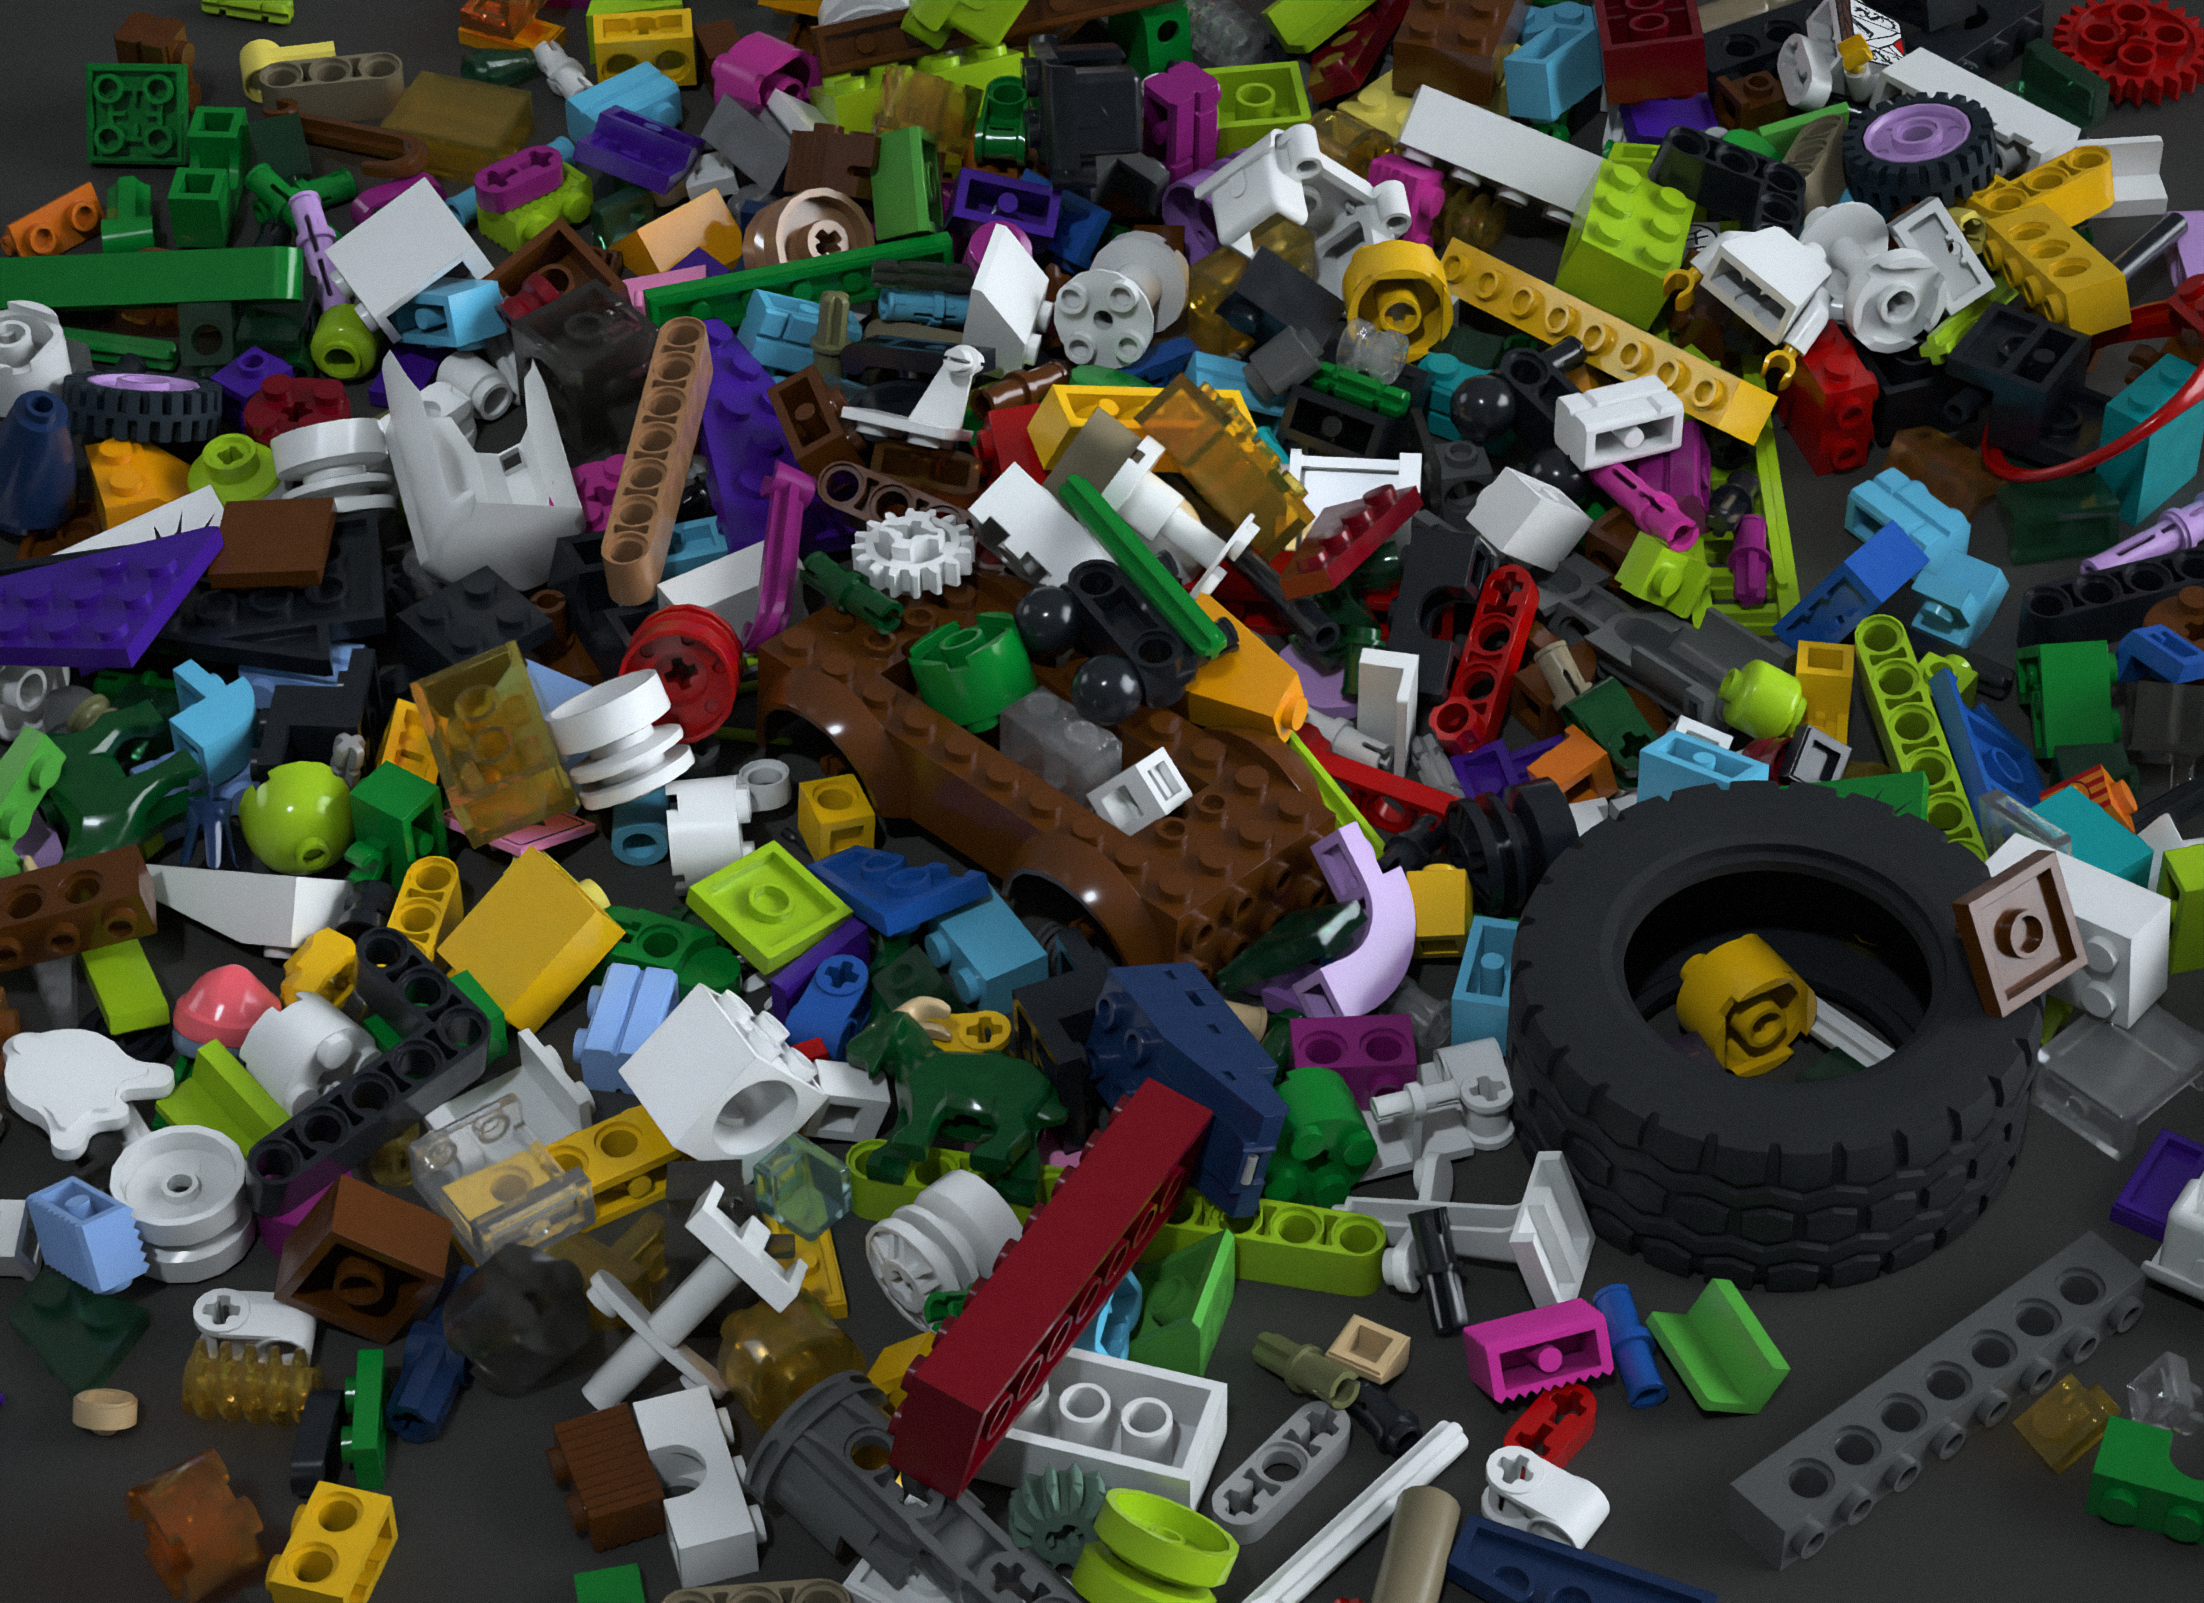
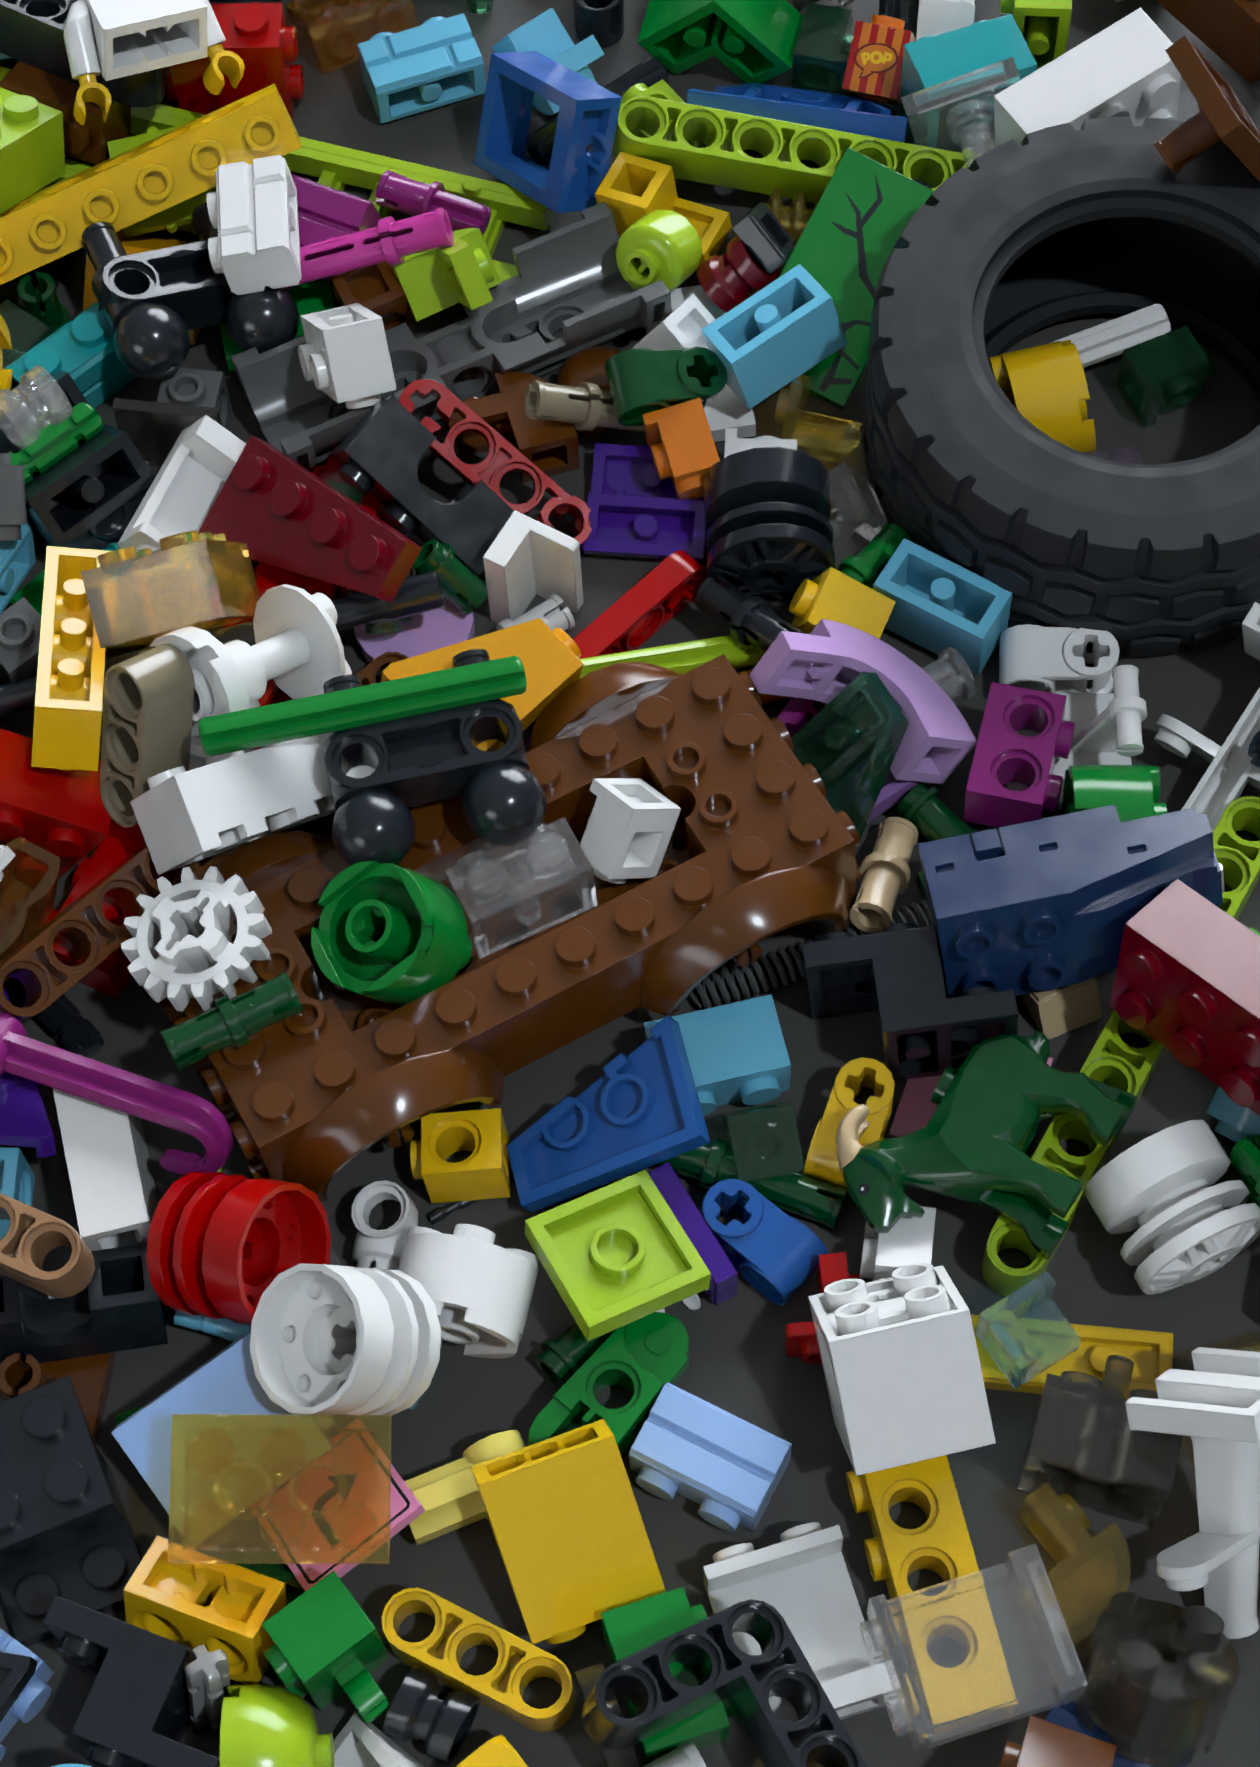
camera: 70 degrees left, 20 degrees up
light grey axle [1410,733,1466,799] -> none
black axle [1705,469,1760,538] -> none

